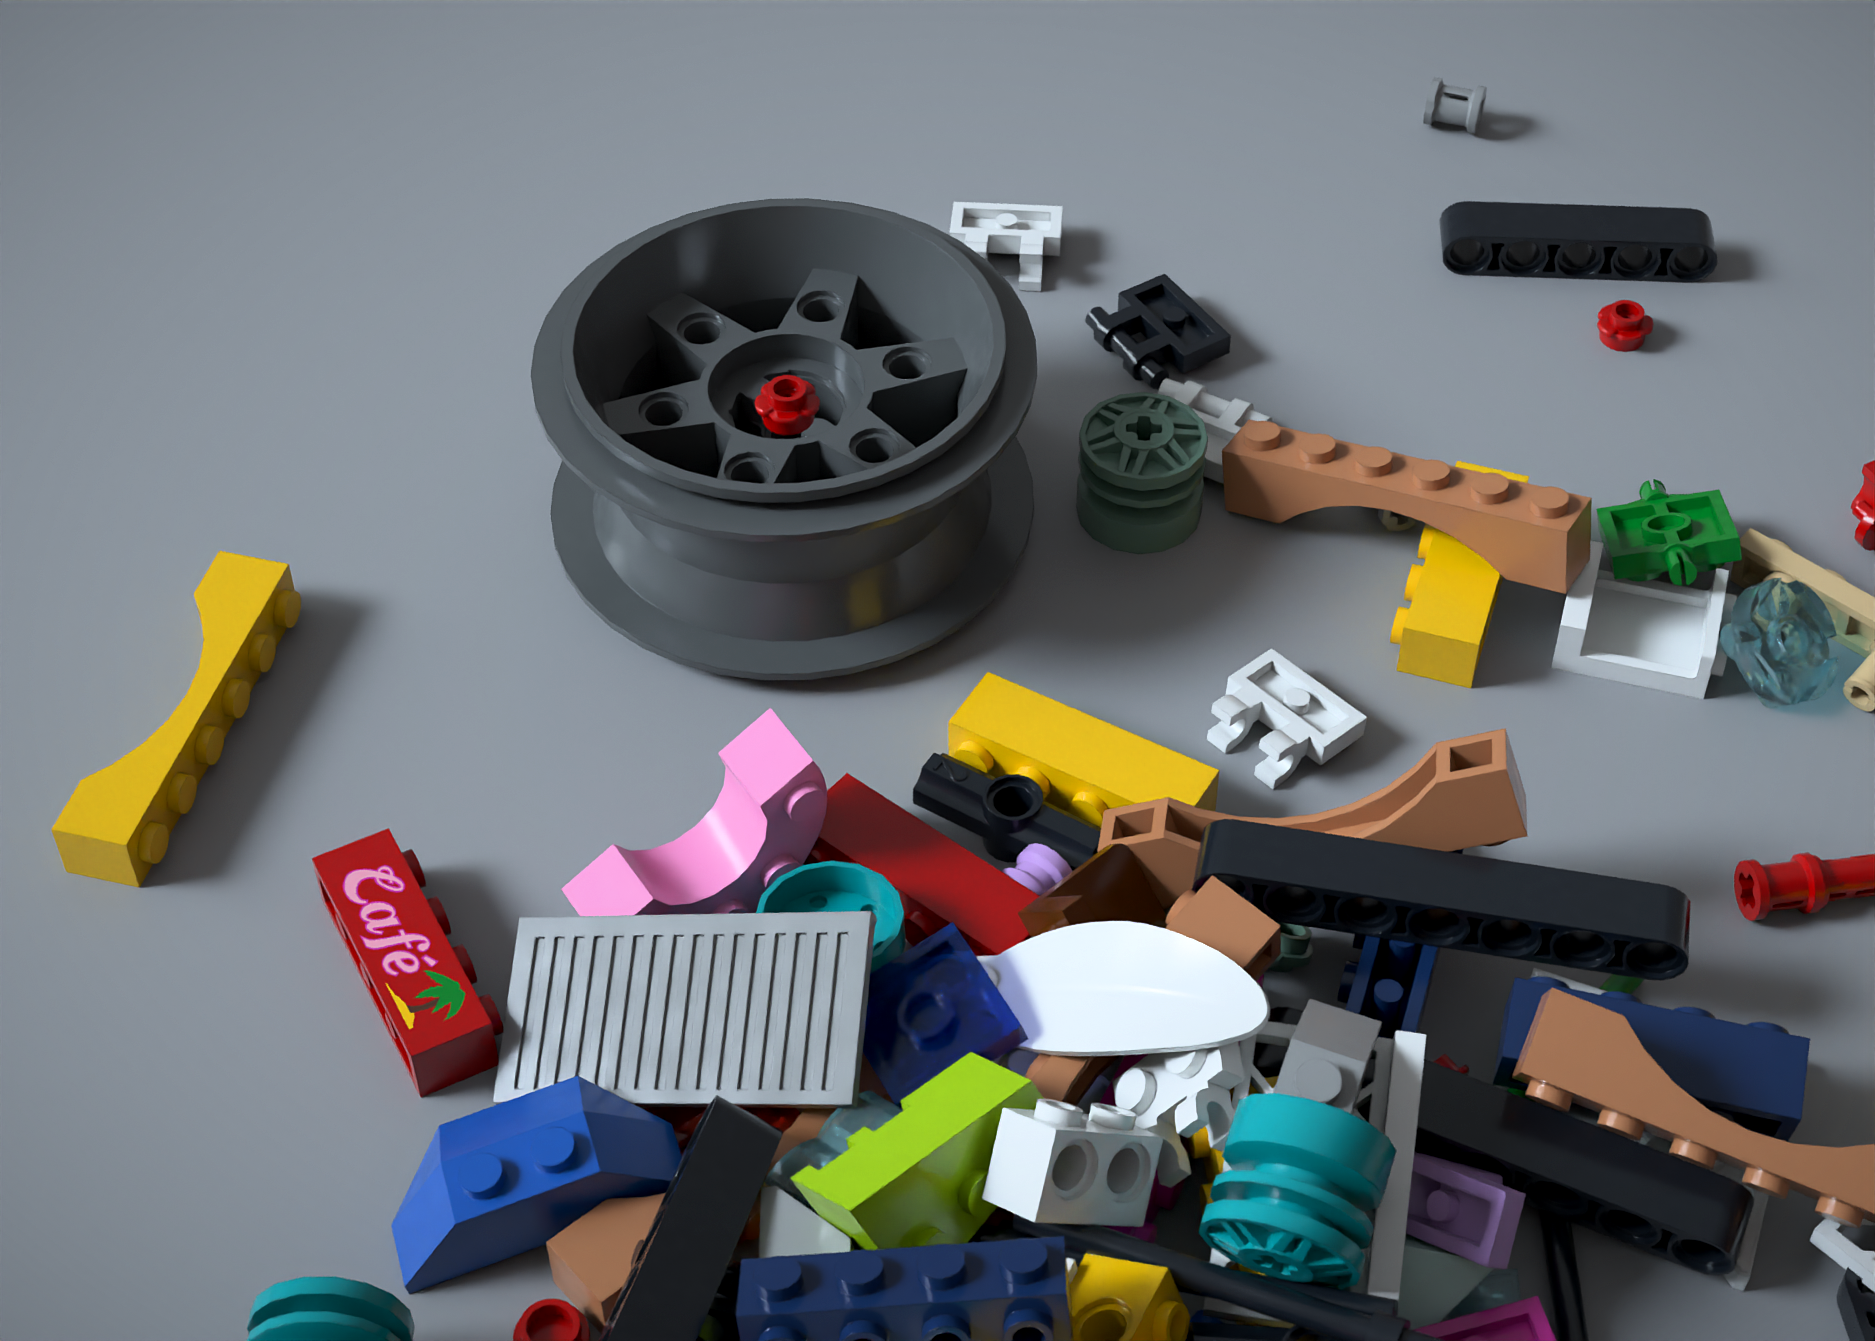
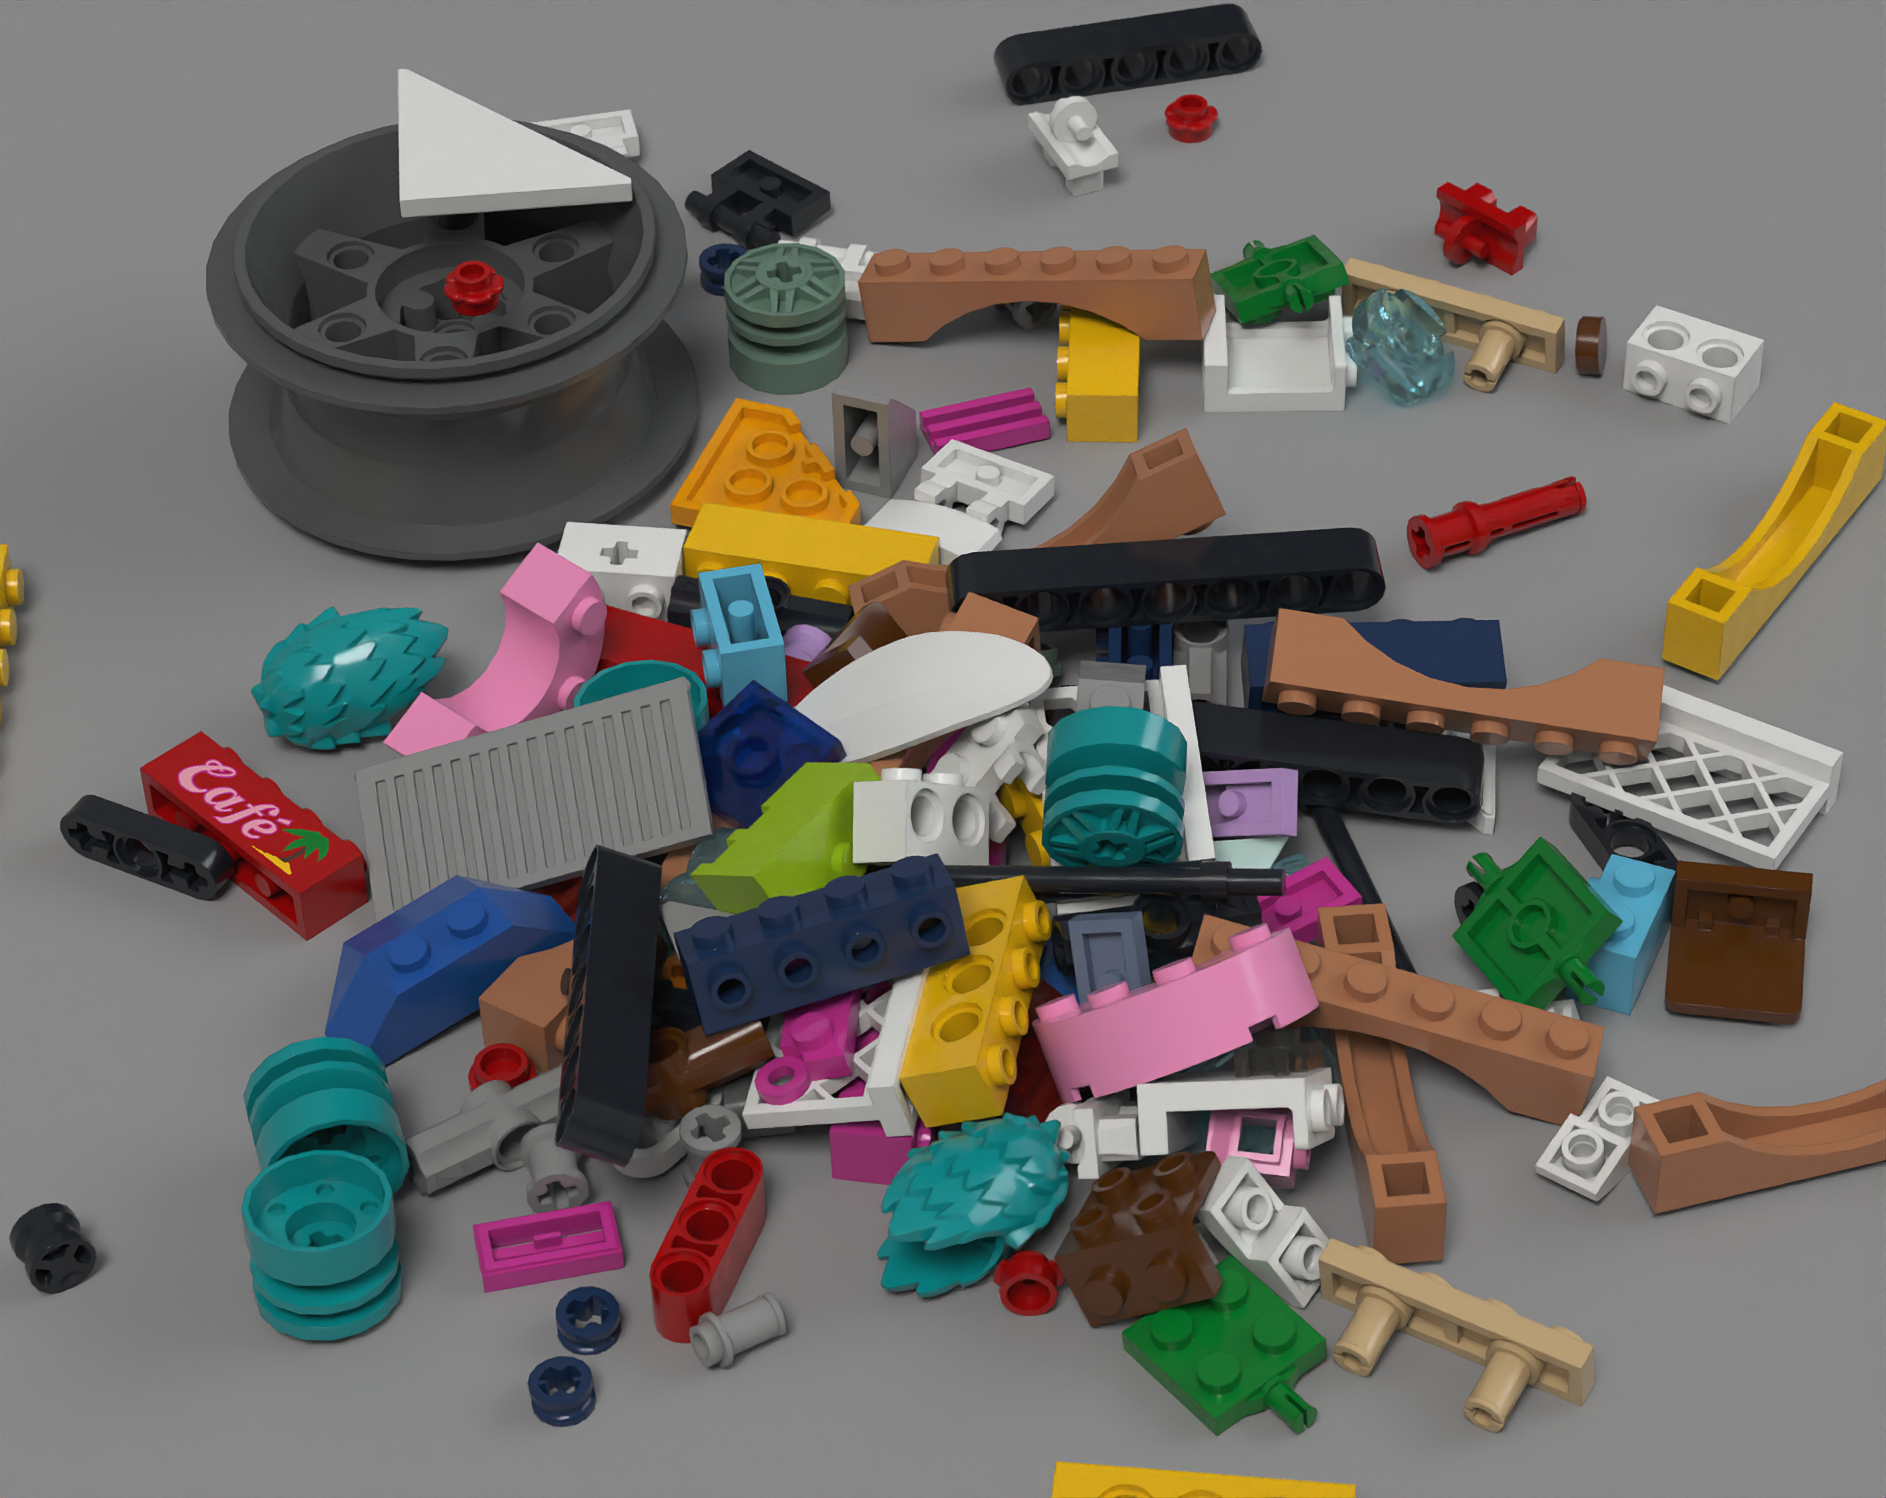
camera: 15 degrees left, 5 degrees down
none -> black beam [60,795,235,900]
none -> teal head [251,606,449,750]
none -> white tile [398,69,633,218]
none -> white brick [558,522,688,622]
none -> light orange plate [670,398,861,527]
none -> medium azure brick [690,563,788,712]
none -> dark blue bush [699,243,747,296]
none -> light grey slope [832,386,917,499]
none -> white slope [864,499,1003,565]
none -> dark pink tile [919,387,1050,455]
none -> white hips [1028,96,1119,196]
none -> light grey piece [1172,620,1229,706]

